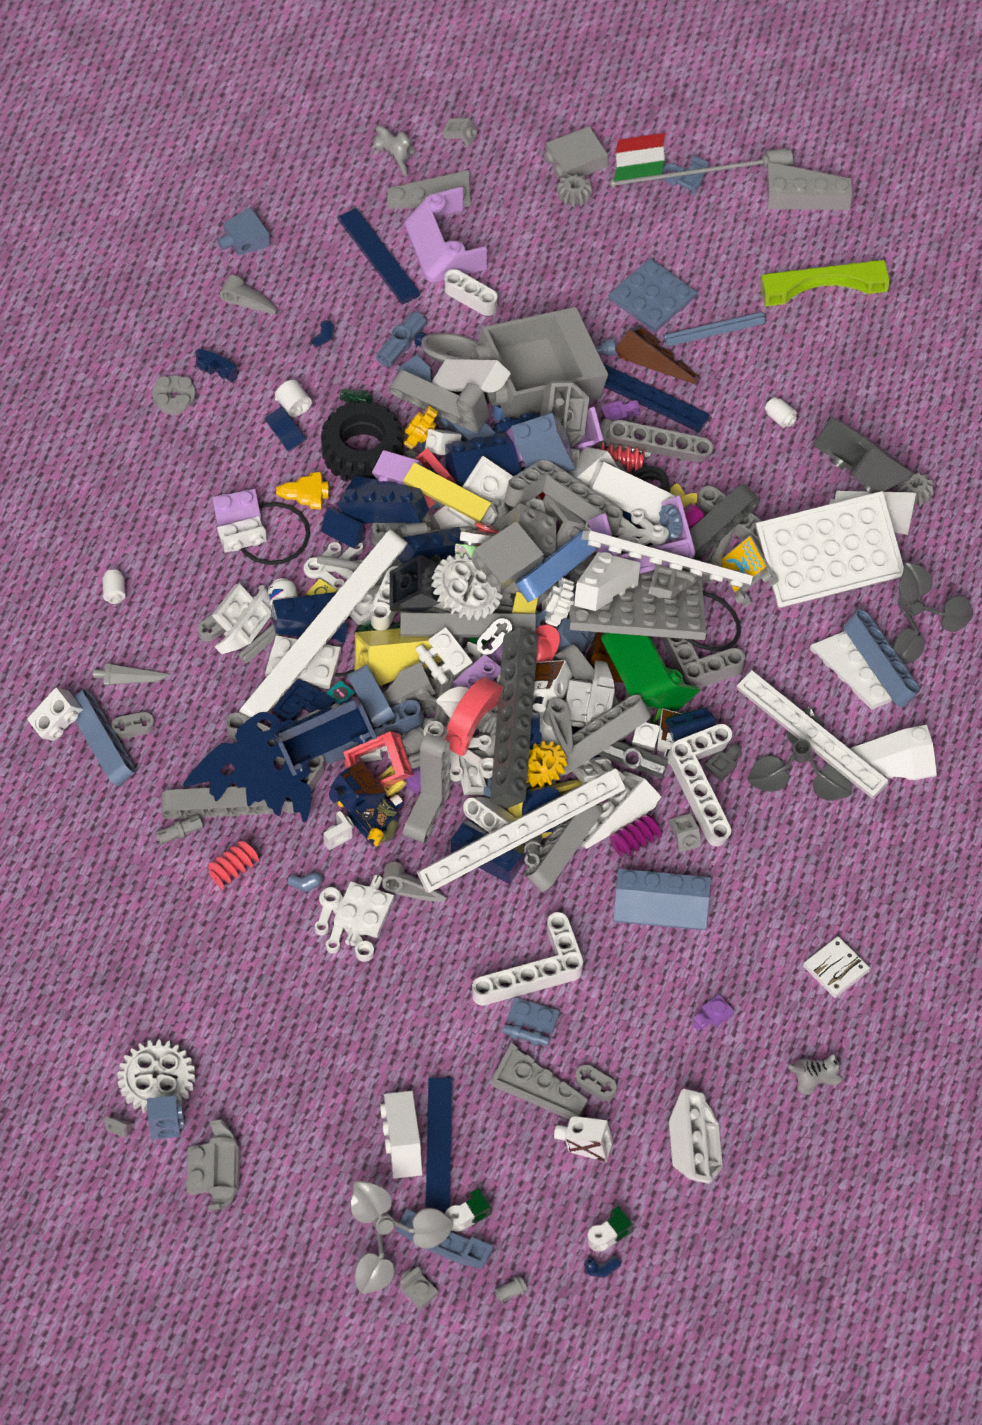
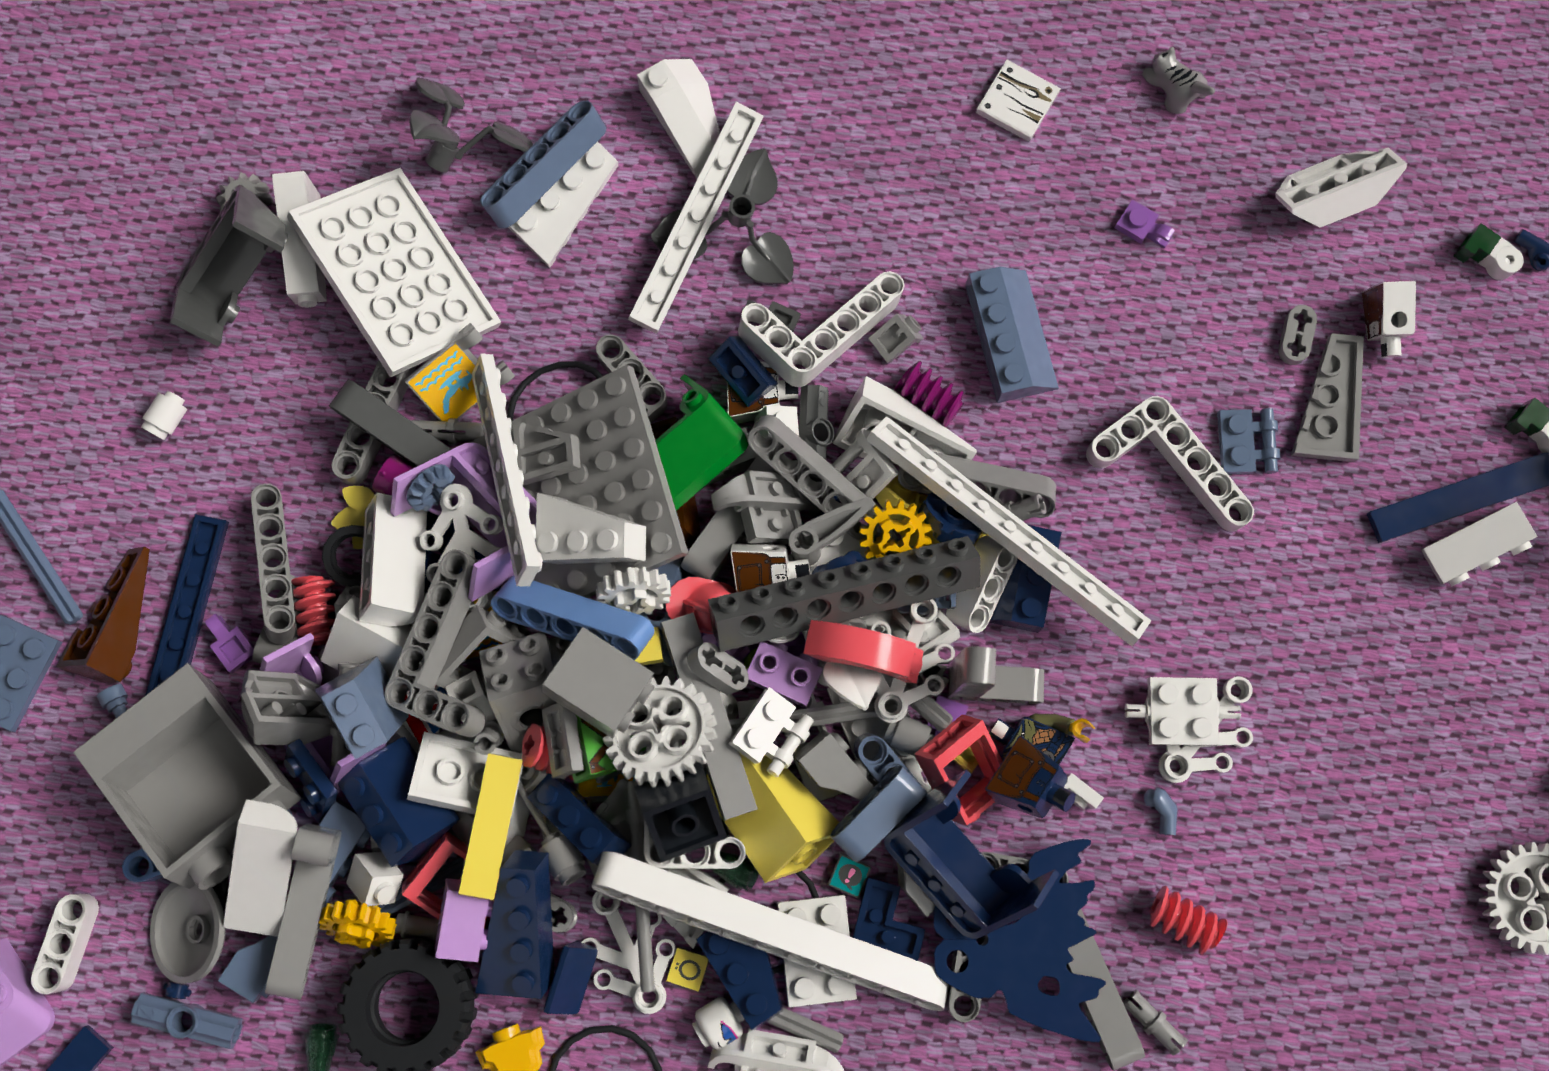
camera: 110 degrees left, 20 degrees up
light grey piece [382,862,446,902] -> none

